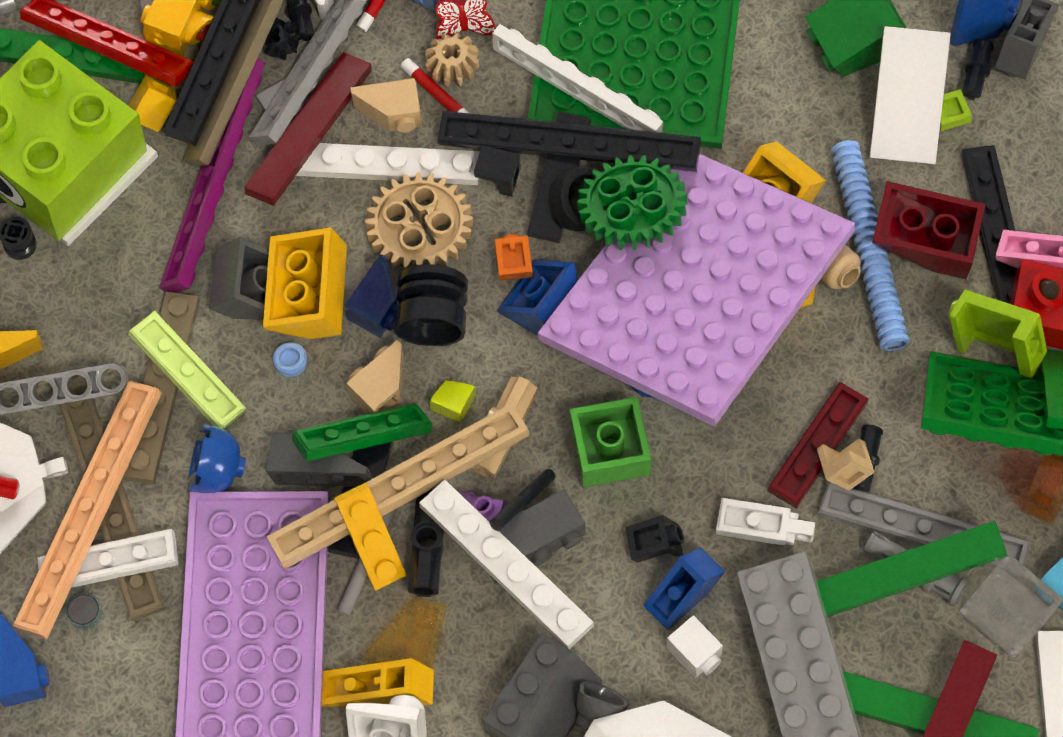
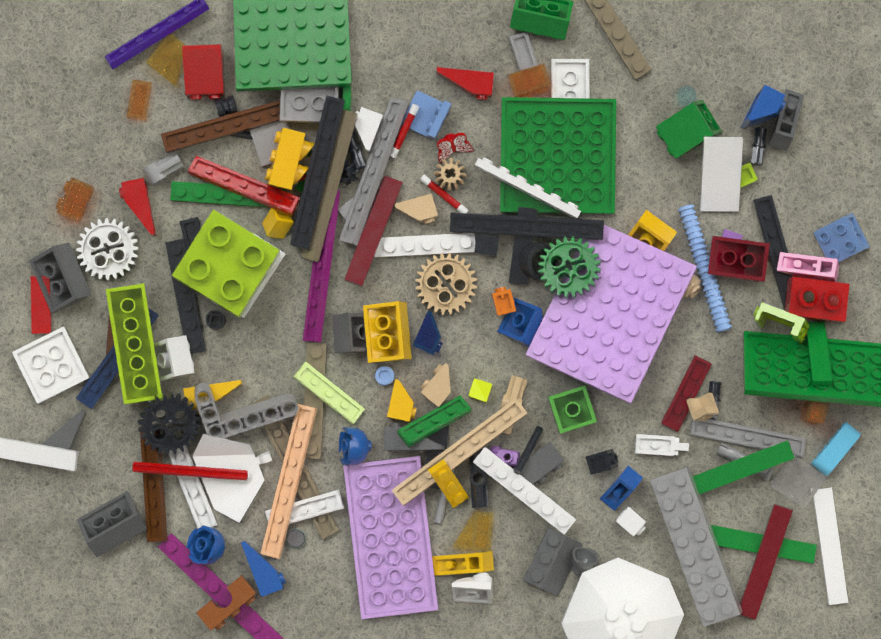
camera: 15 degrees left, 20 degrees up
black wheel [394,264,468,346] -> none
none -> yellow slope [387,379,417,422]

